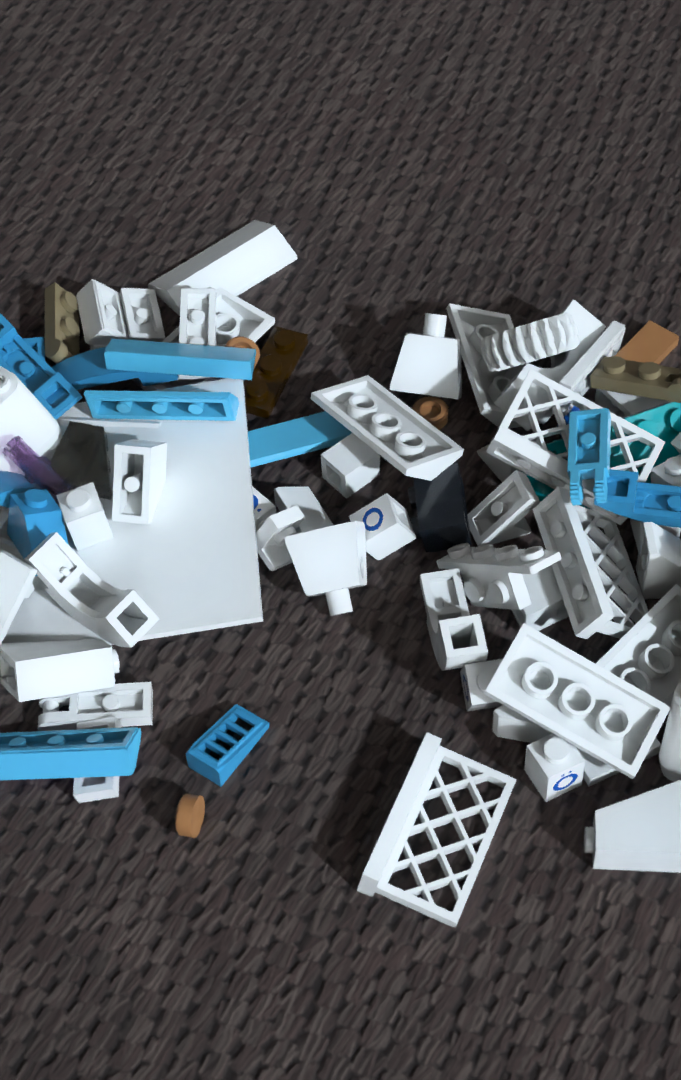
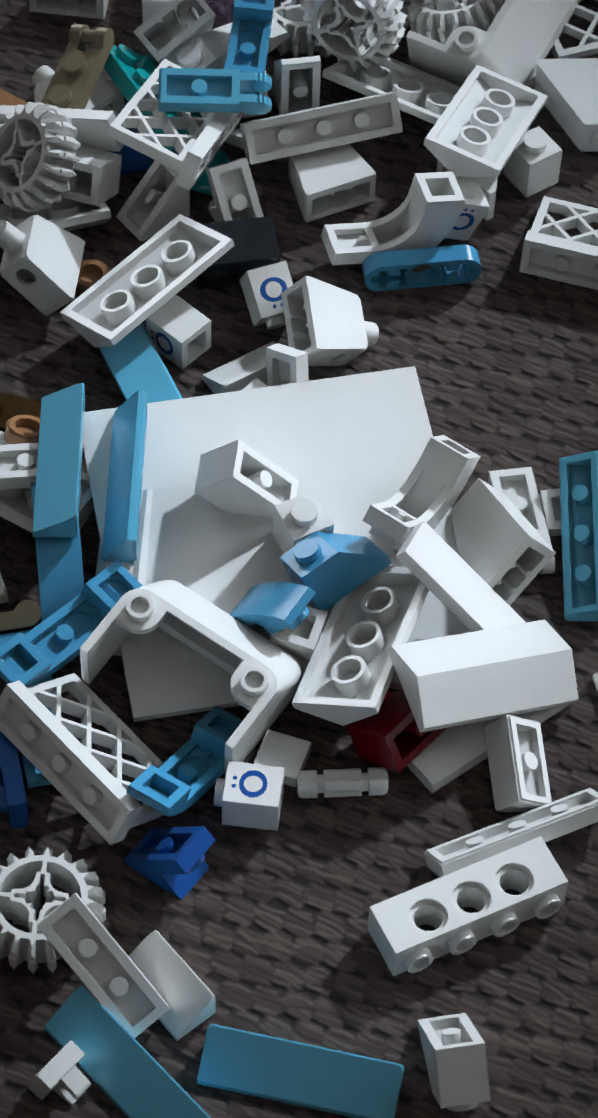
camera: 100 degrees left, 0 degrees up
clear purple pin [2,436,74,504] -> none
clear smoke wing [42,421,113,500] -> none
dark azure slope [186,704,270,787] -> none
white bracket [436,543,562,610] -> none
none -> dark azure beam [362,245,482,291]

